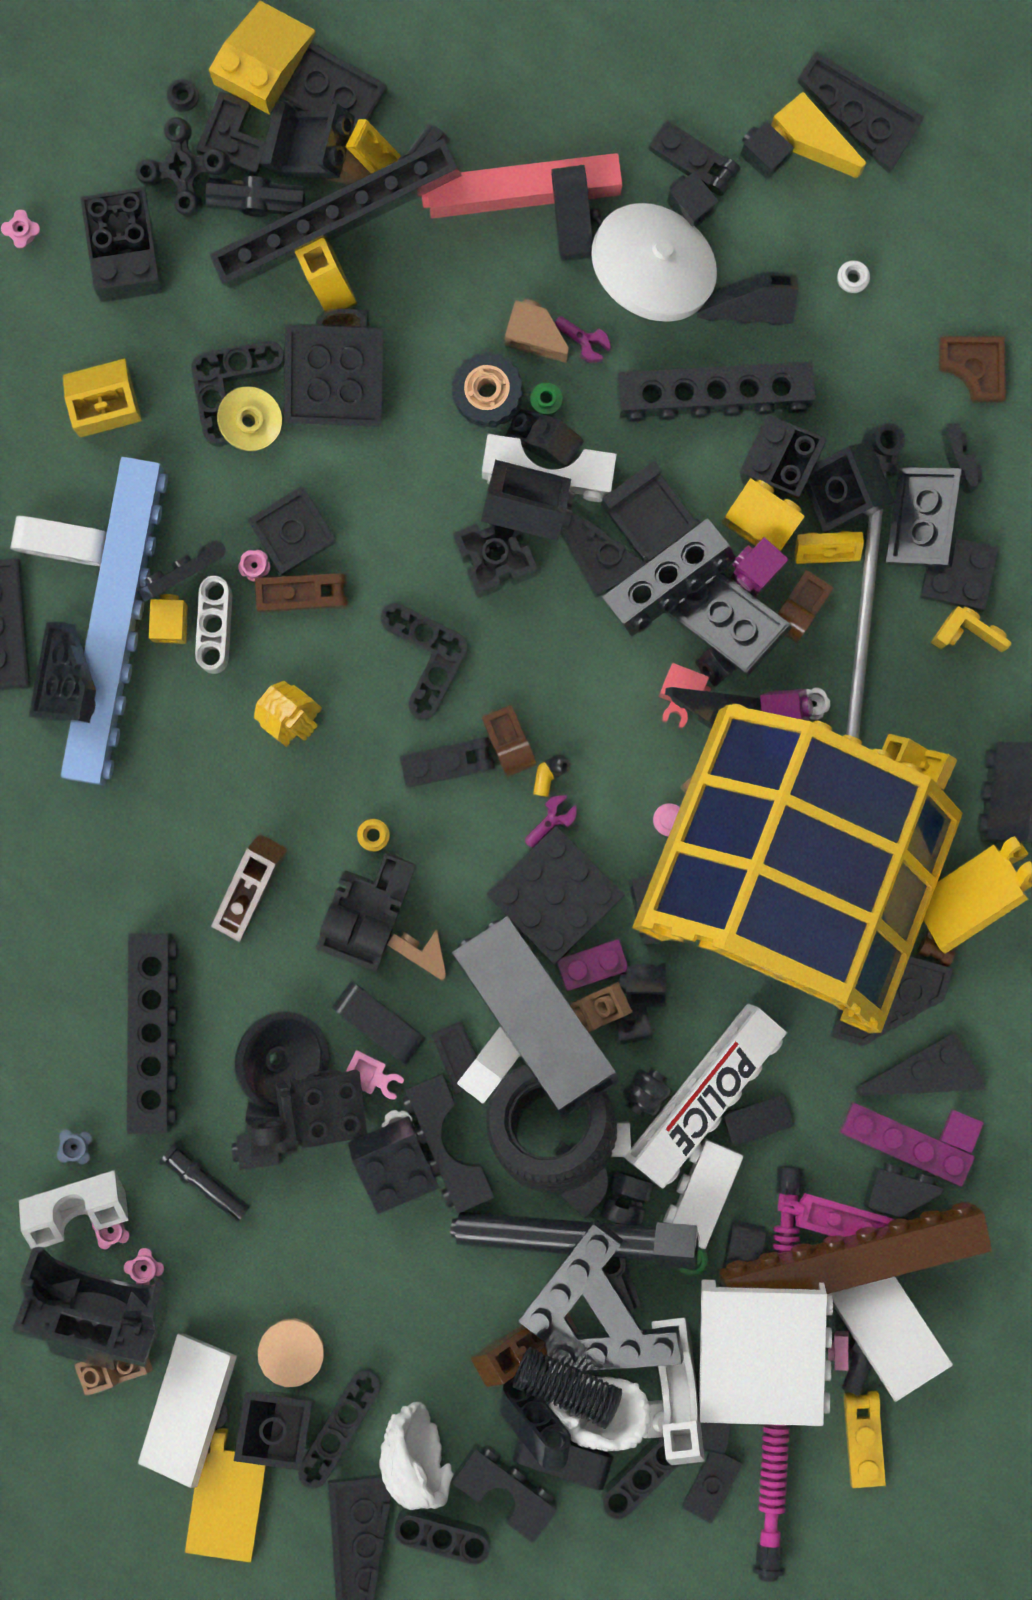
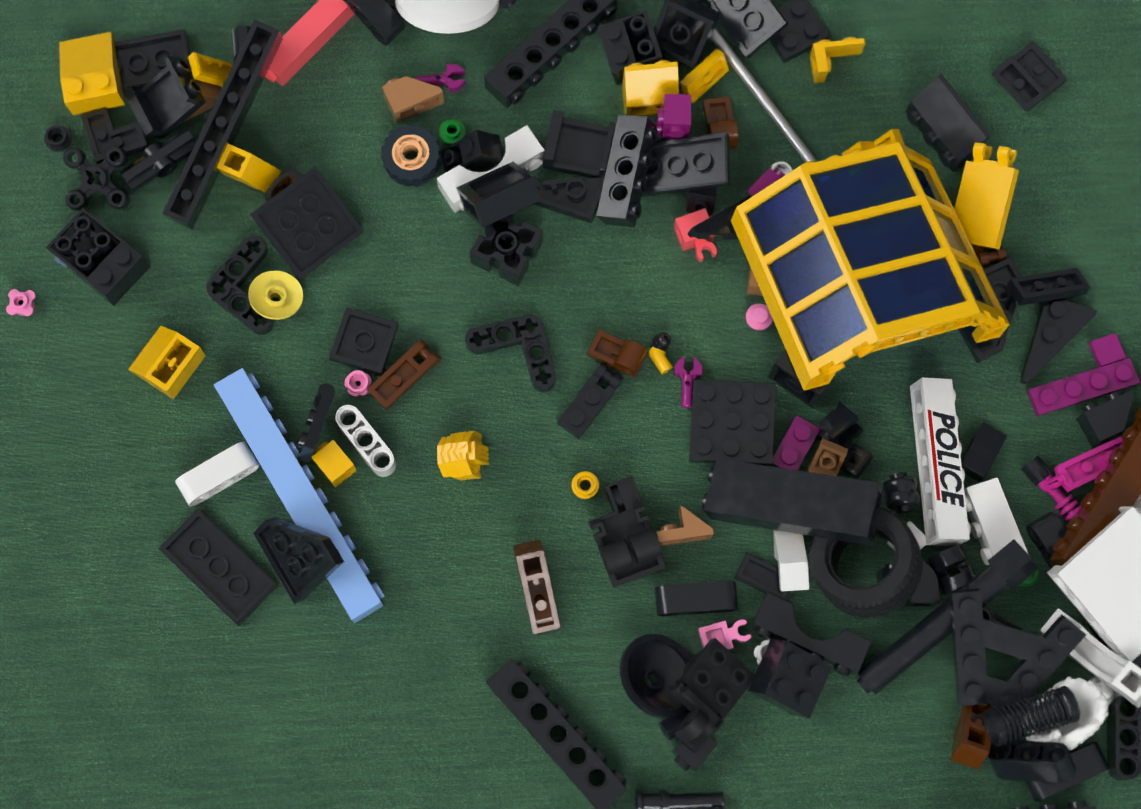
camera: 40 degrees left, 10 degrees down
none -> black plate [1007,268,1091,305]

